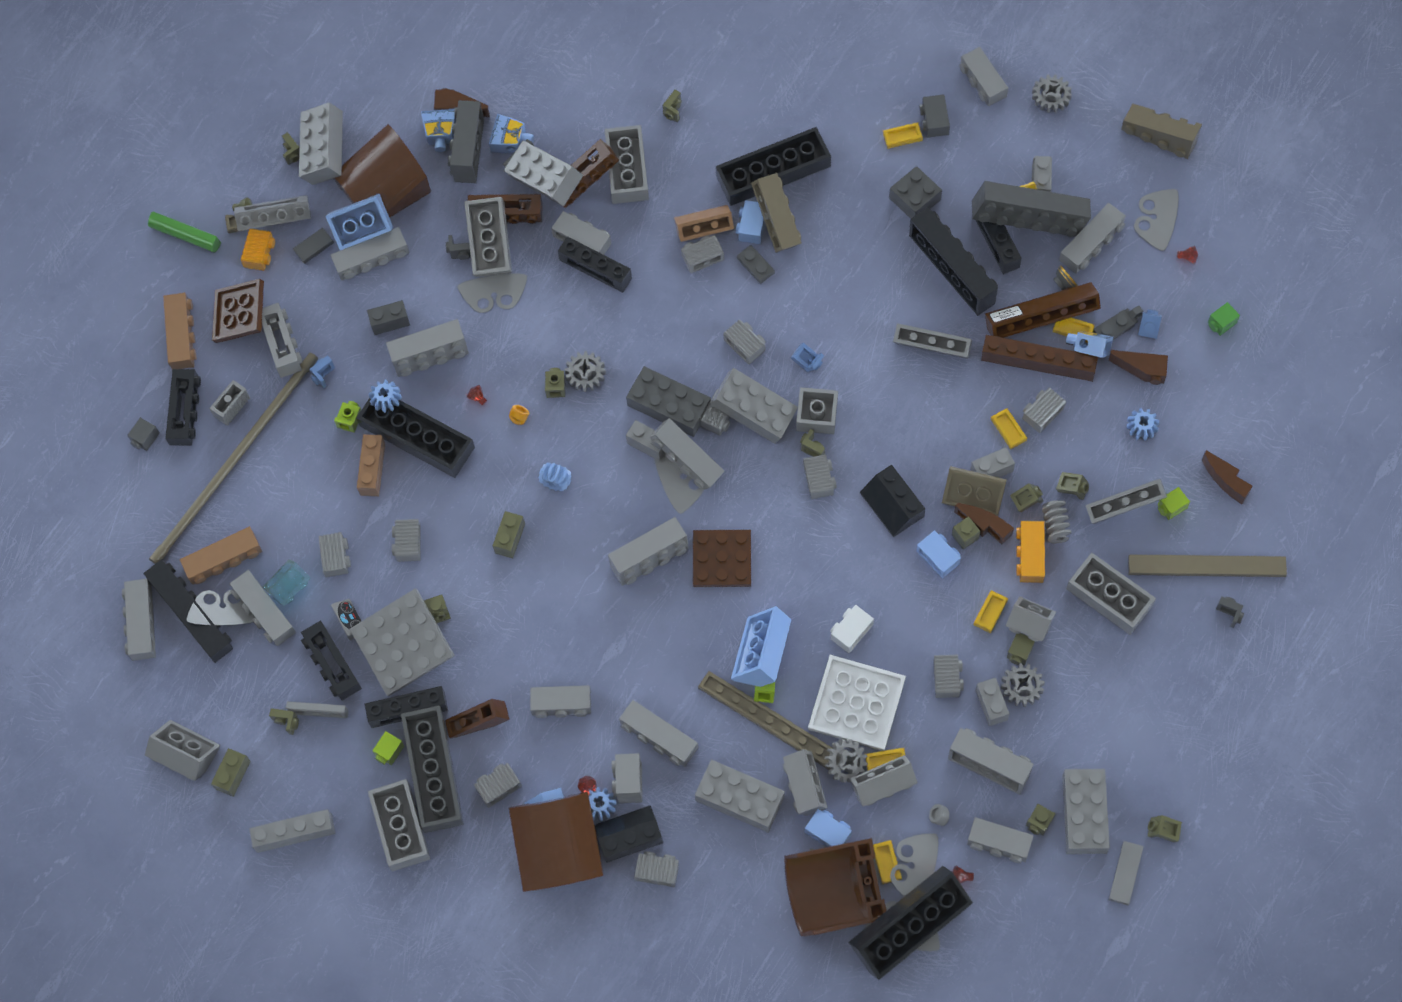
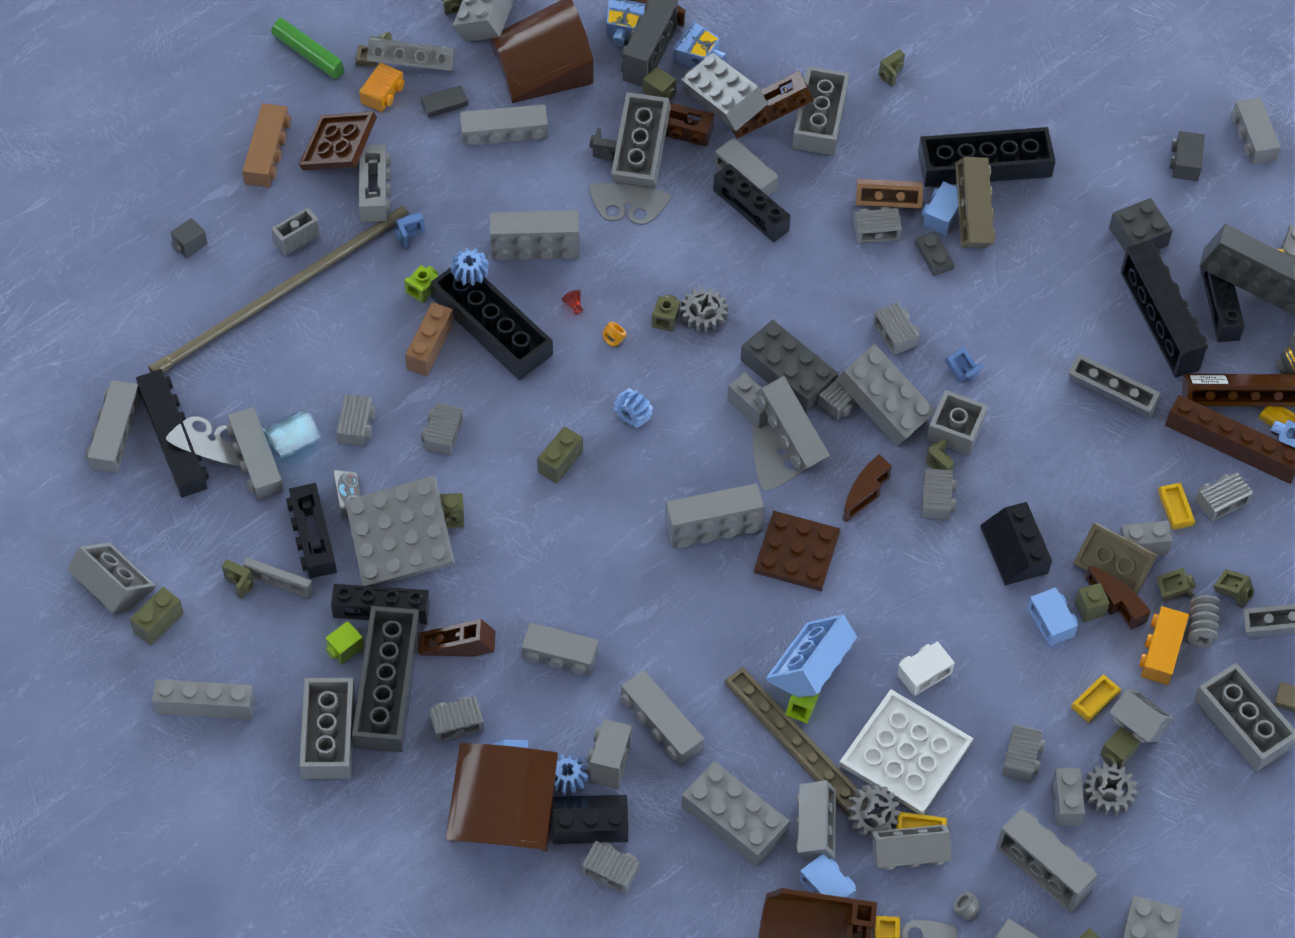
camera: 10 degrees right, 10 degrees down
black brick [165,369,201,446] -> none
medium nougat brick [179,526,263,585] -> none
light blue brick [326,194,394,250] -> none
dark grey brick [367,300,410,335] -> none
clear red rock [578,775,597,795] -> none
yellow tile [883,122,923,149] -> none
none -> olive brick [643,66,676,100]
none -> reddish brown slope [843,454,892,522]

